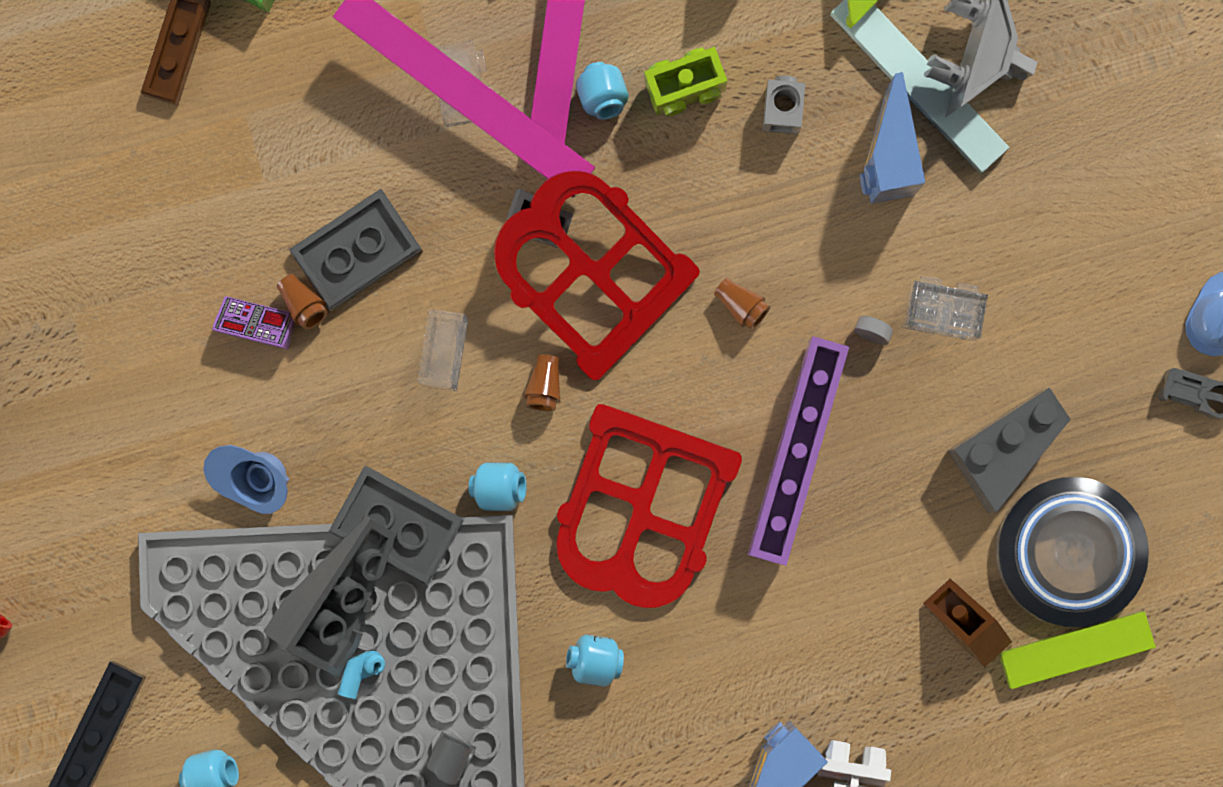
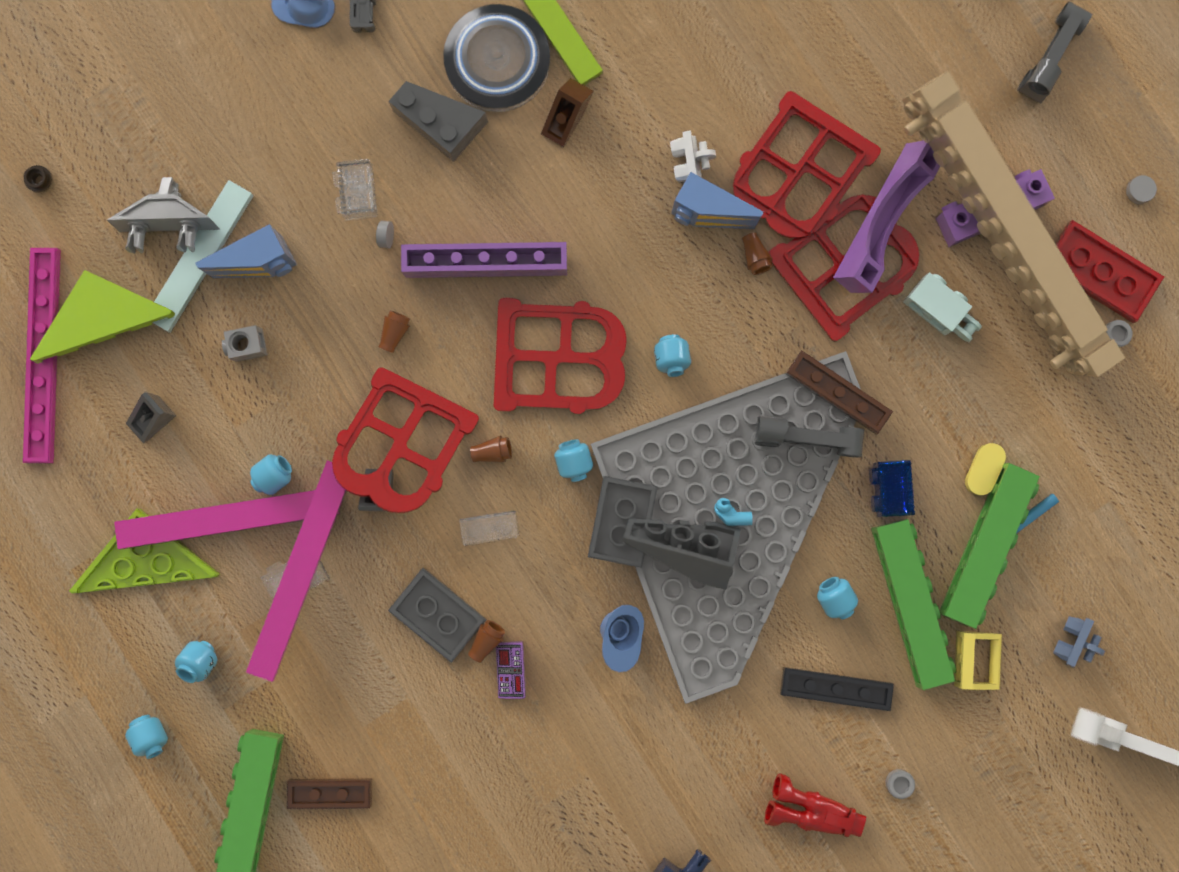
camera: 115 degrees left, 0 degrees up
lime brick [644,46,728,117] -> none

